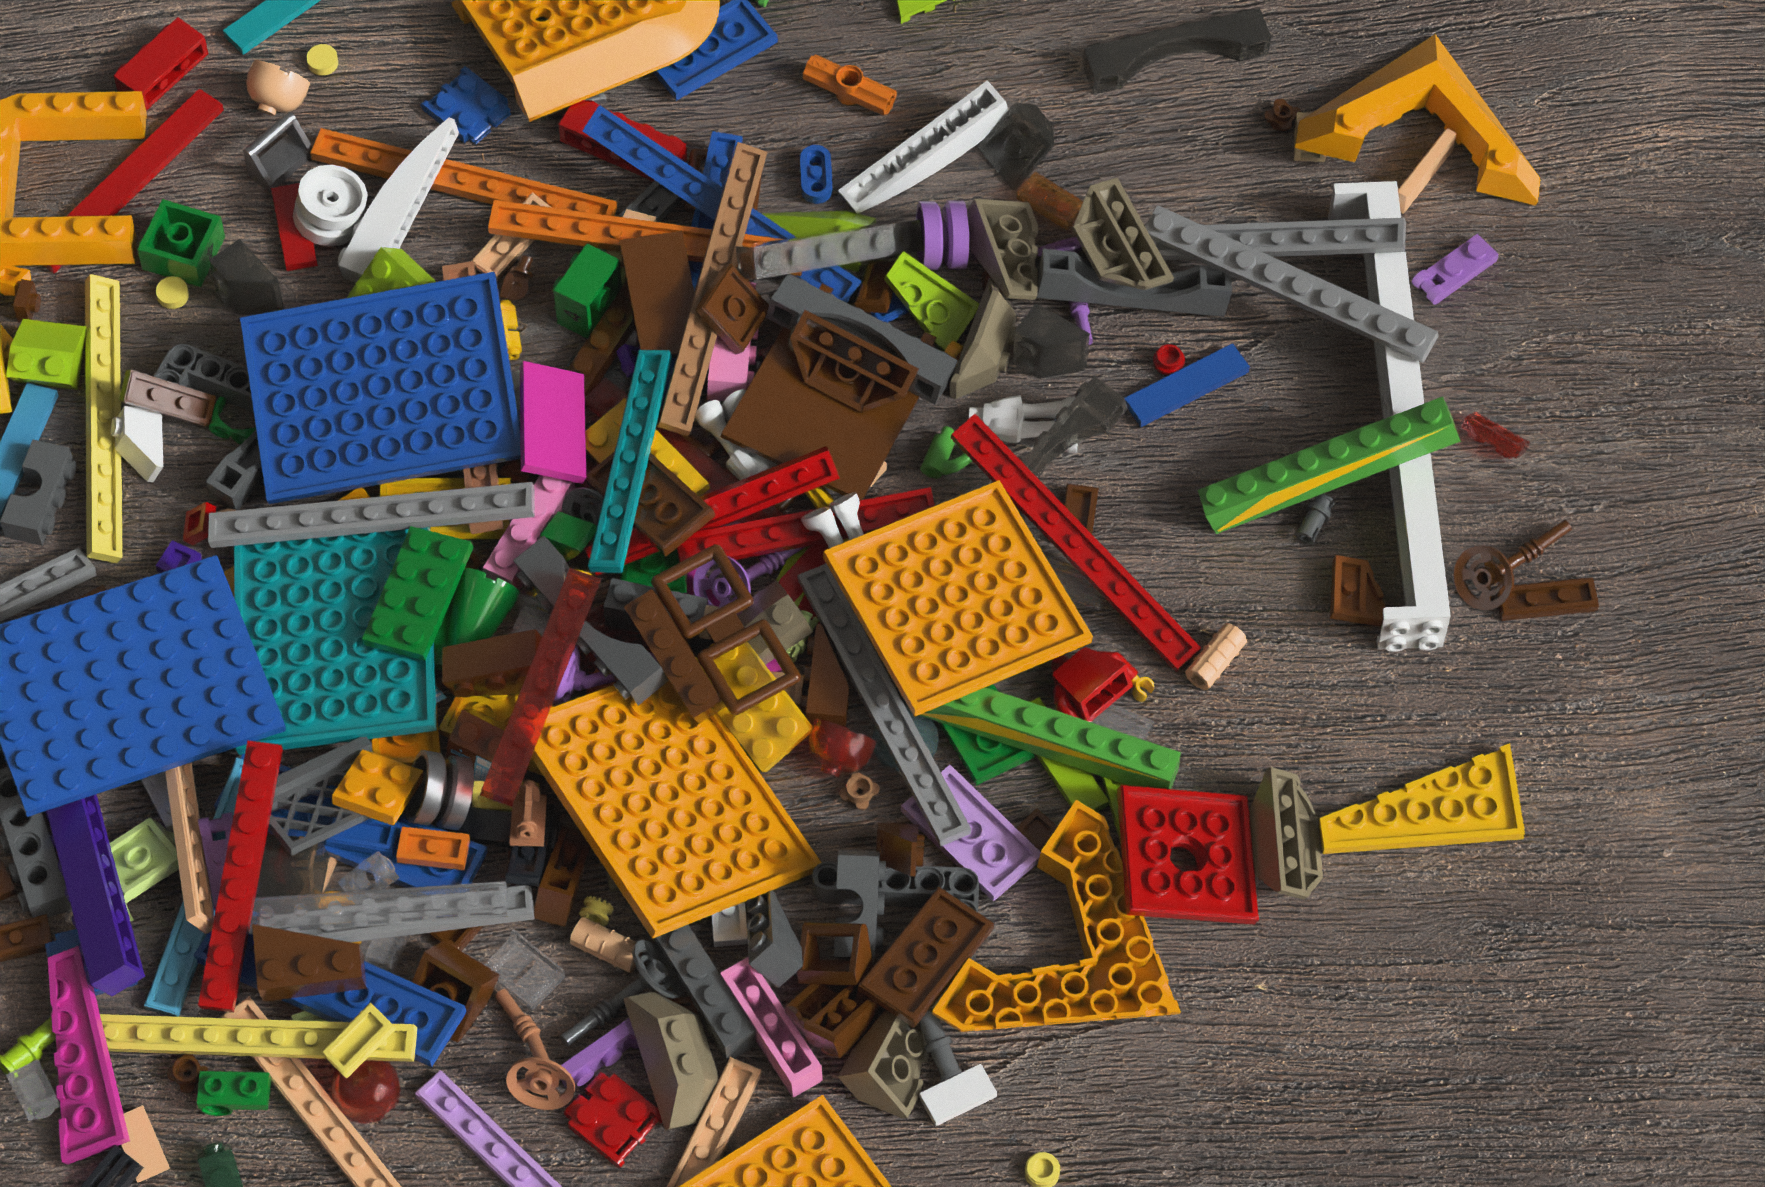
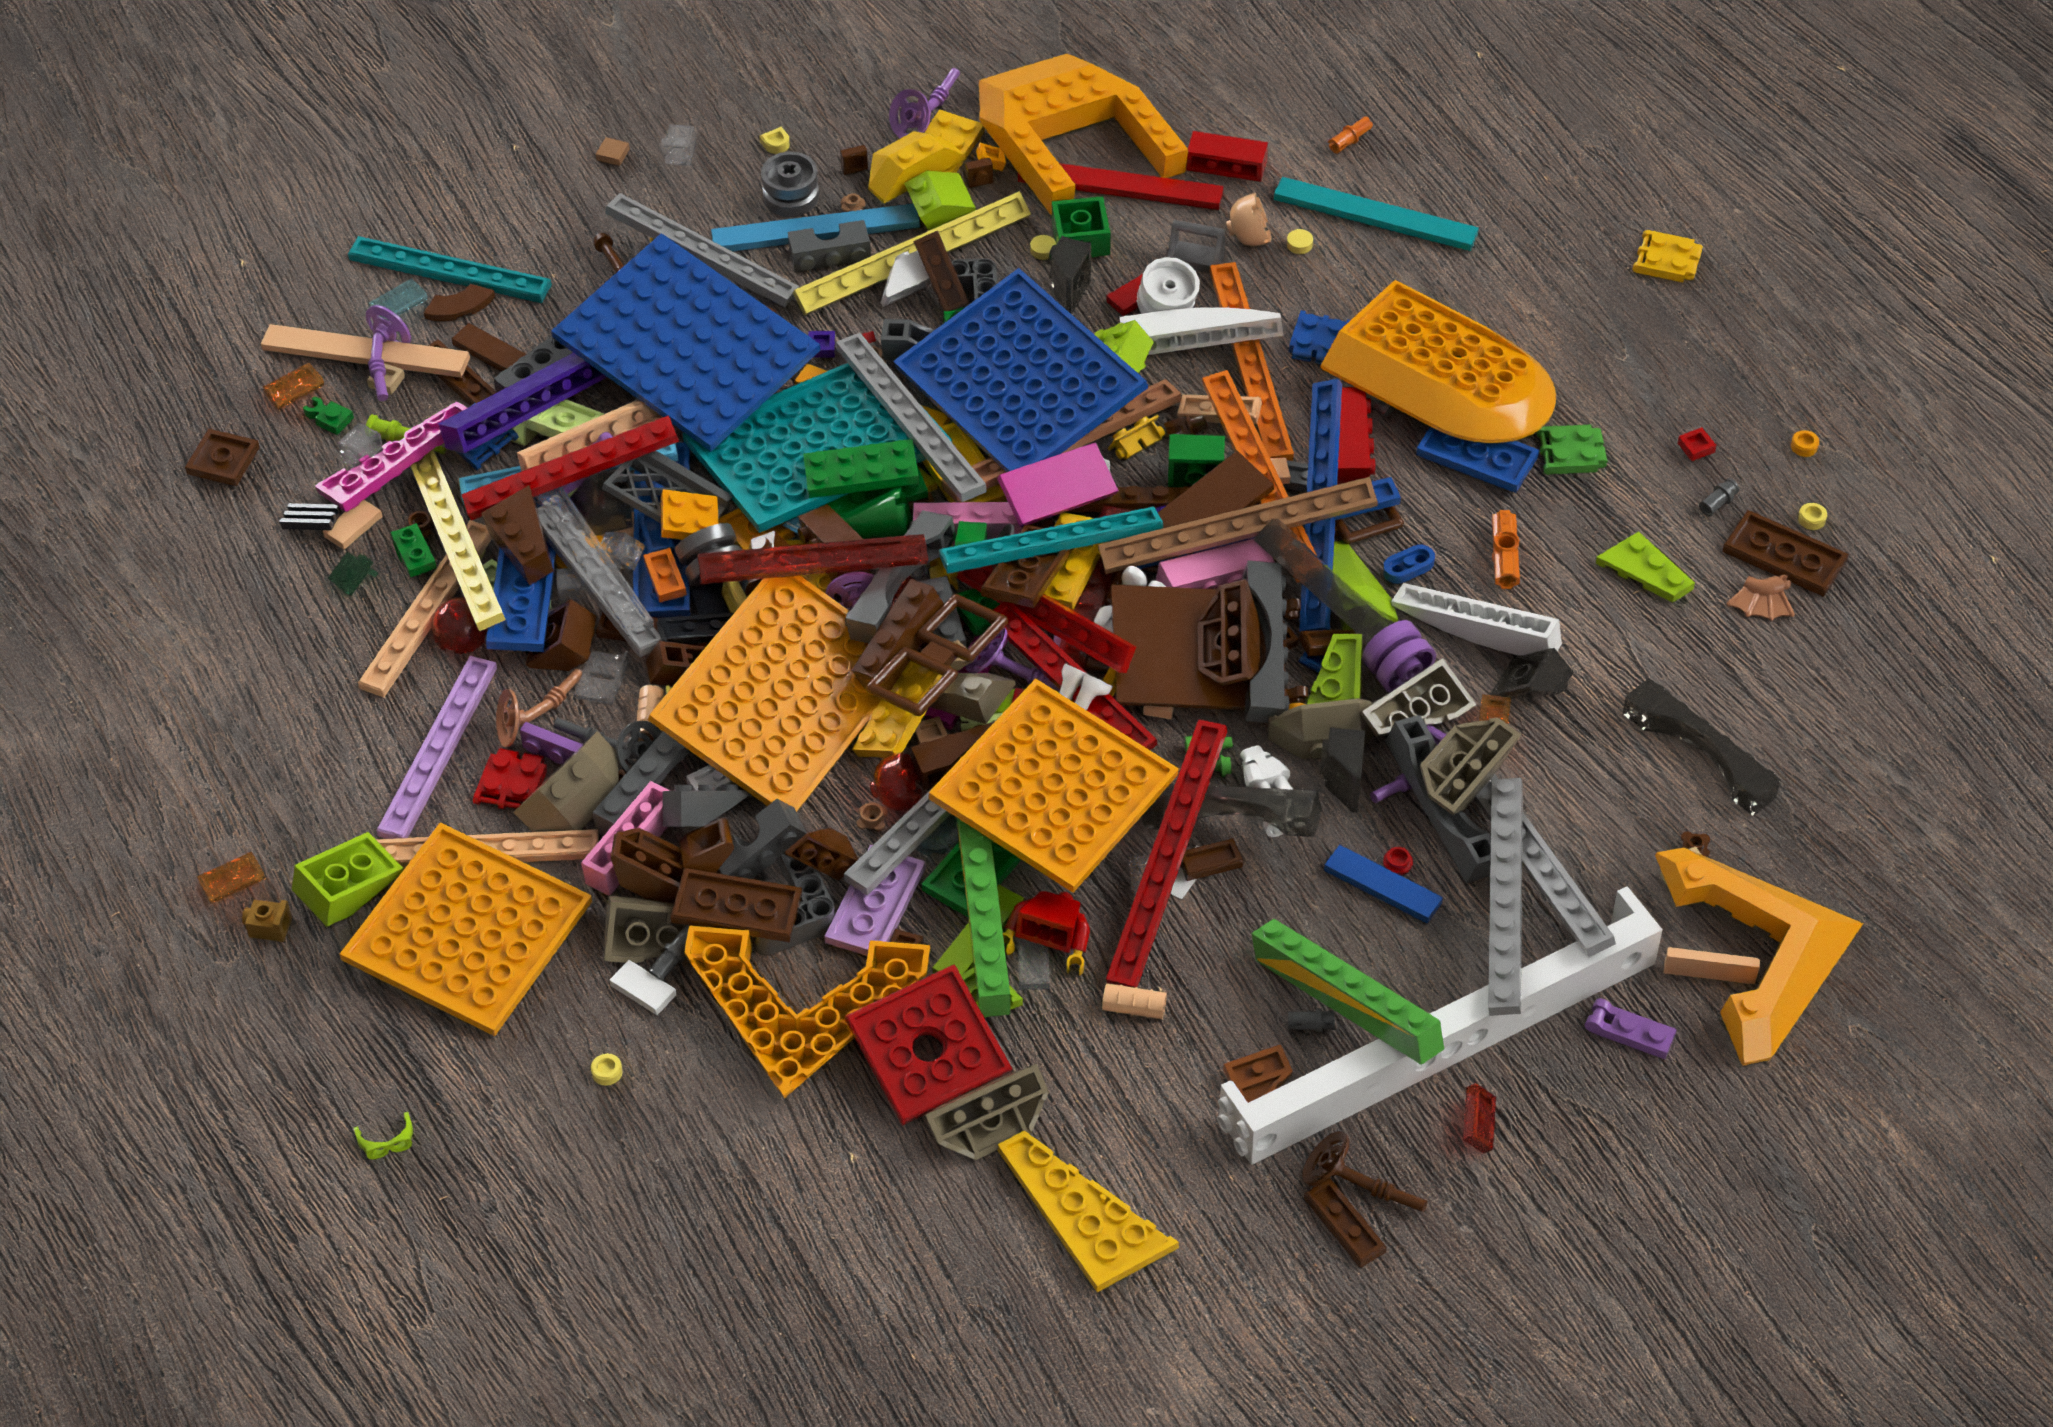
camera: 65 degrees right, 10 degrees down
light yellow tile [321,1002,397,1078] -> none
nougat hinge [510,780,547,847] -> none
reddish brown tile [695,263,769,354] -> none

